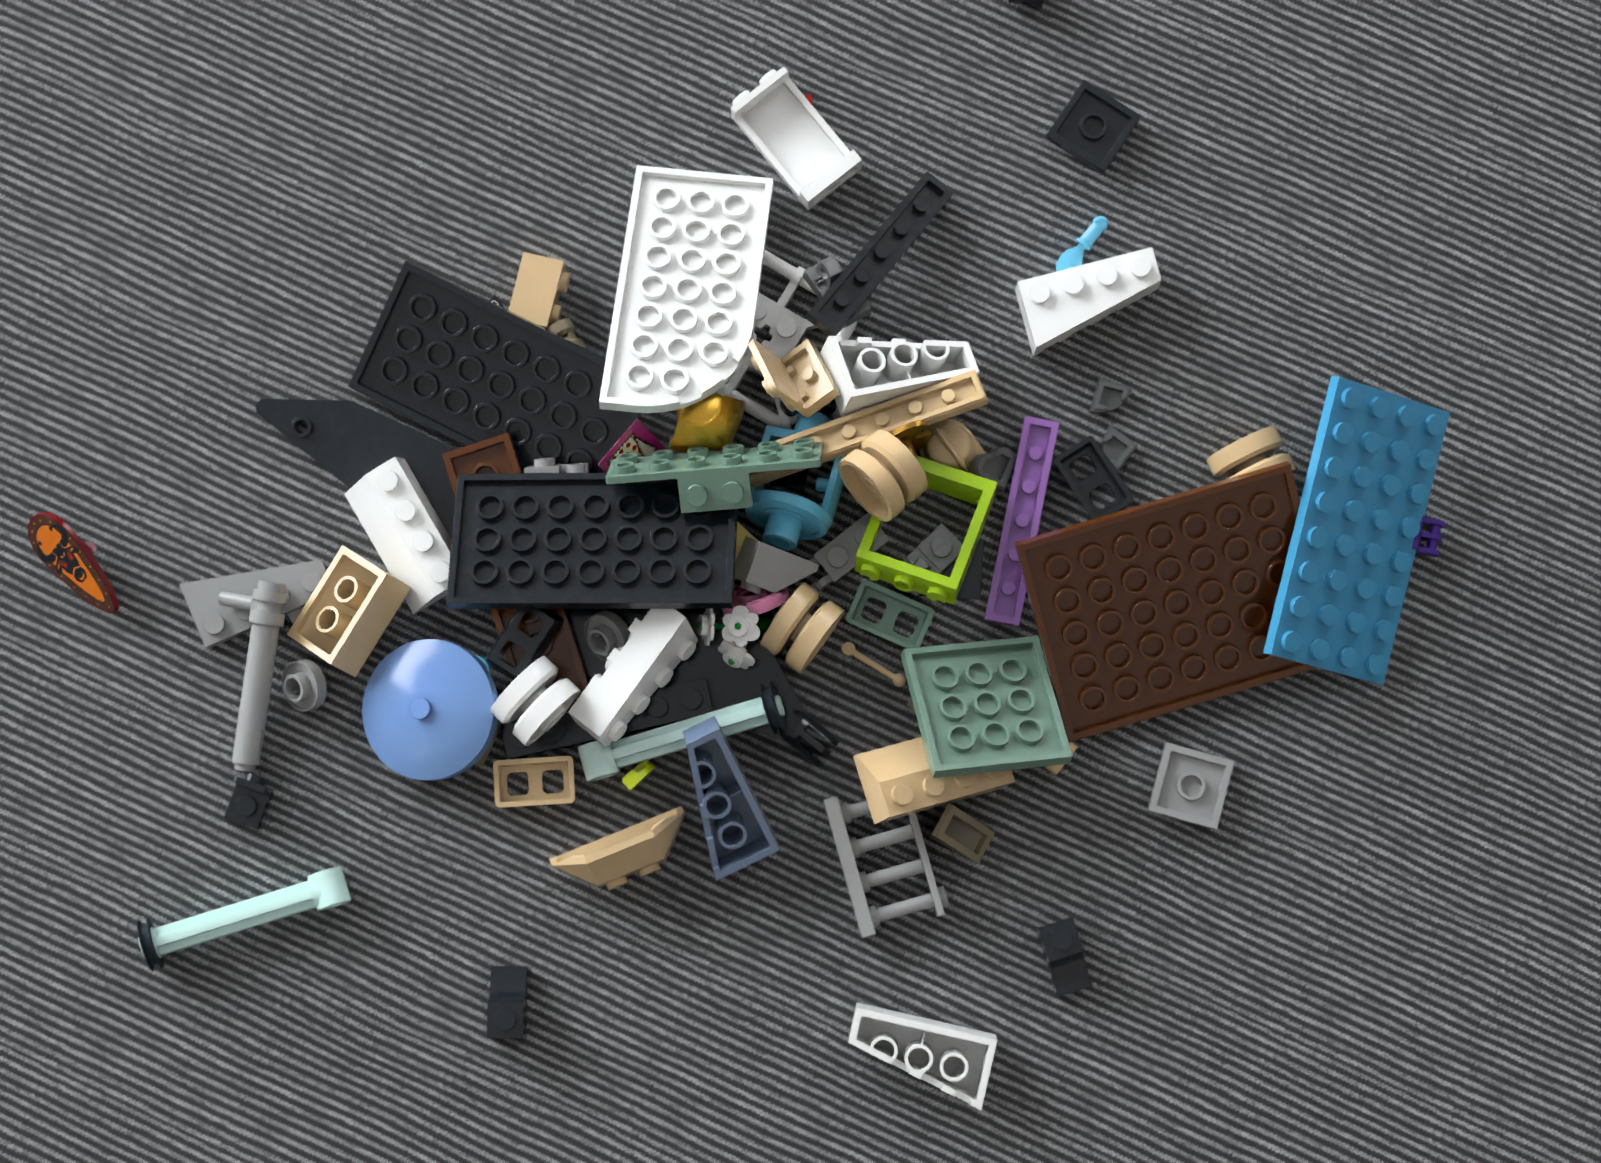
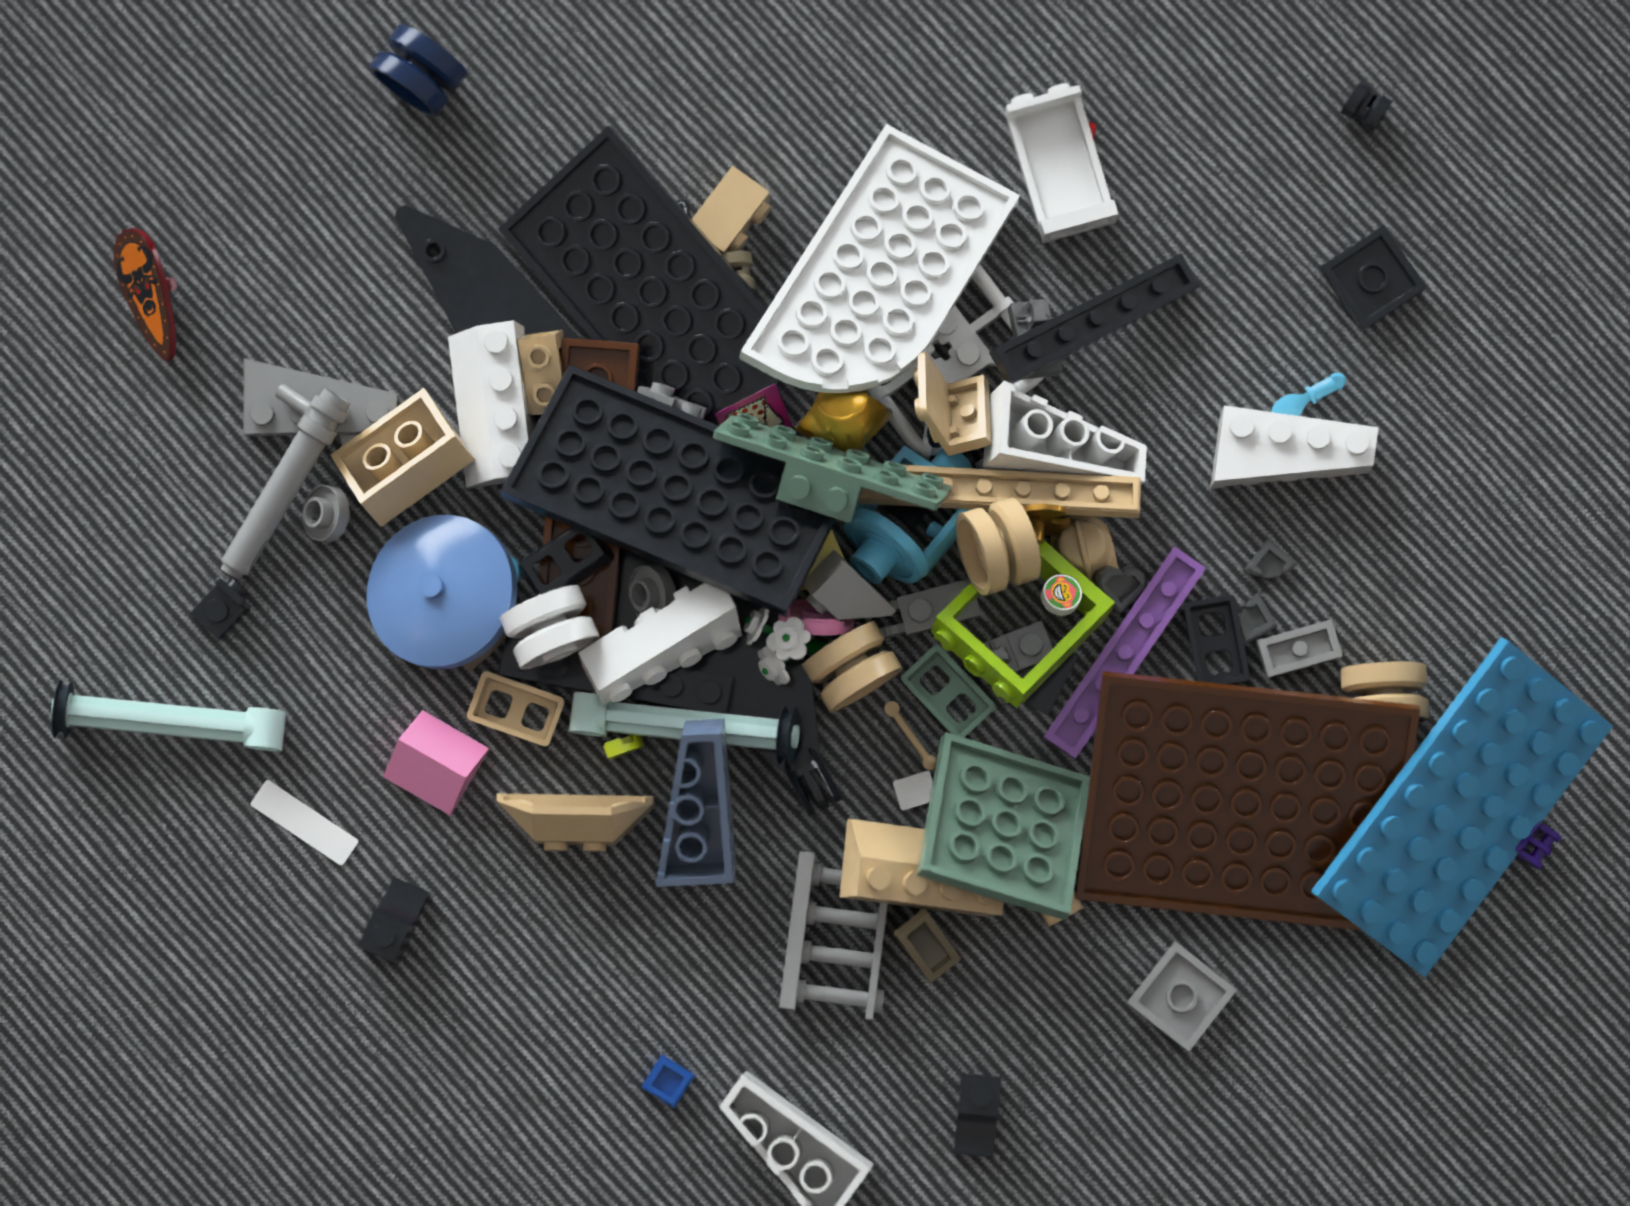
camera: 25 degrees right, 0 degrees up
none -> white sticker [251,780,358,865]
none -> dark blue wheel [368,24,467,118]
none -> bright pink slope [383,710,490,816]
none -> tan bracket [517,330,564,415]
none -> blue tile [641,1054,695,1109]
none -> white sticker [893,771,933,810]
none -> tile [1041,574,1082,616]
none -> light grey plate [1256,619,1343,679]

